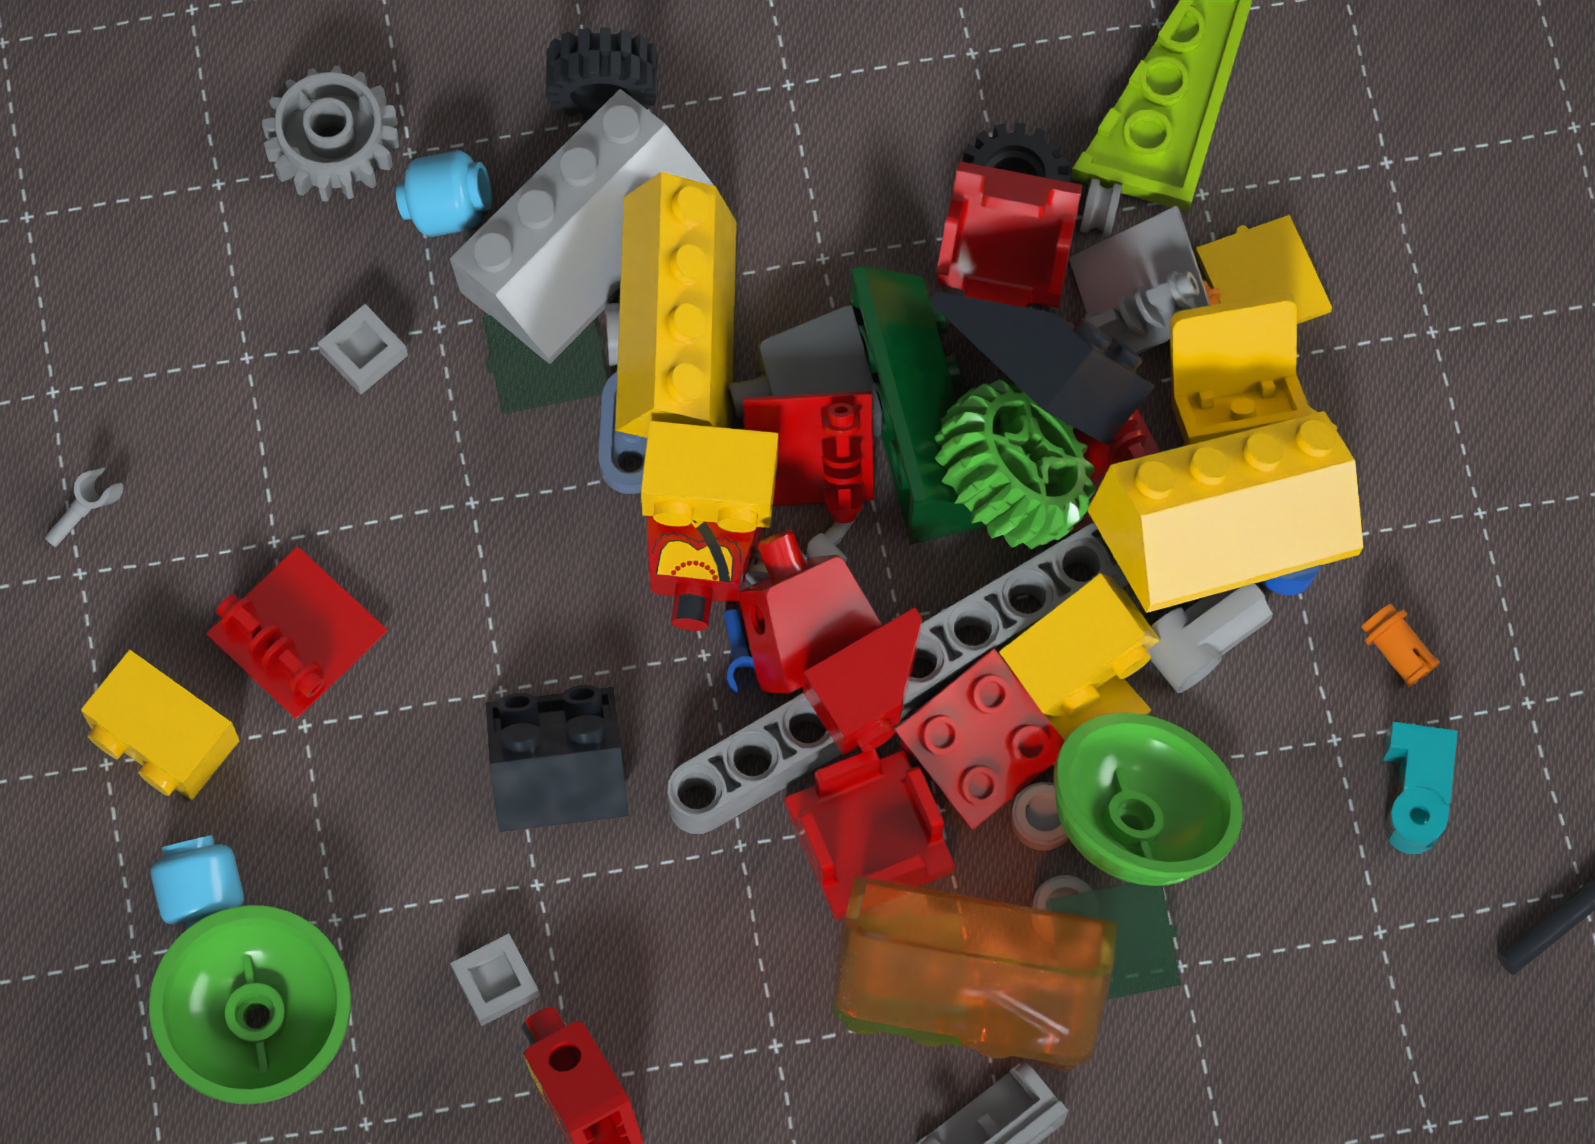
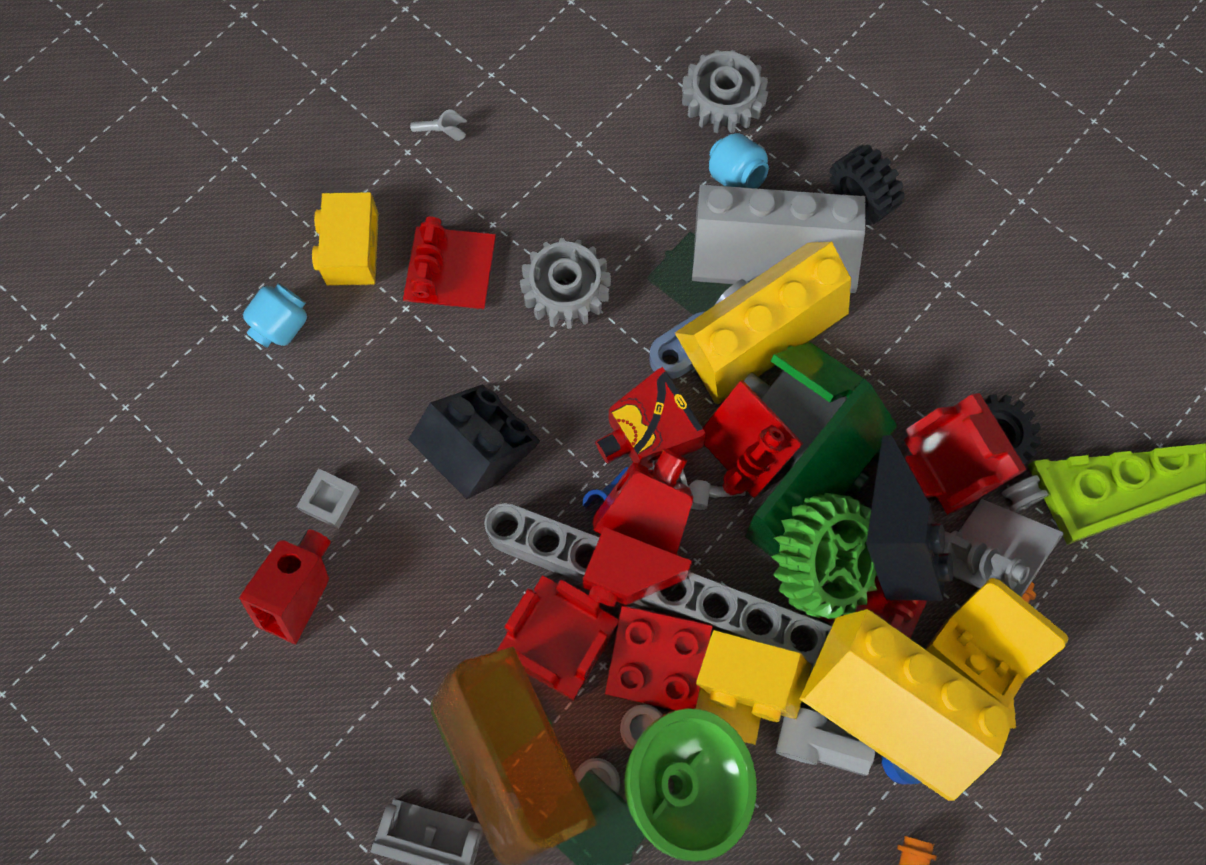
camera: 55 degrees right, 0 degrees up
bright green hat [149,905,351,1104] -> none
light grey plate [318,304,408,395] -> none
yellow brick [641,421,778,533] -> none
yellow piece [1195,214,1332,324] -> none
none -> light grey gear [520,238,611,329]
none -> green piece [771,342,868,403]

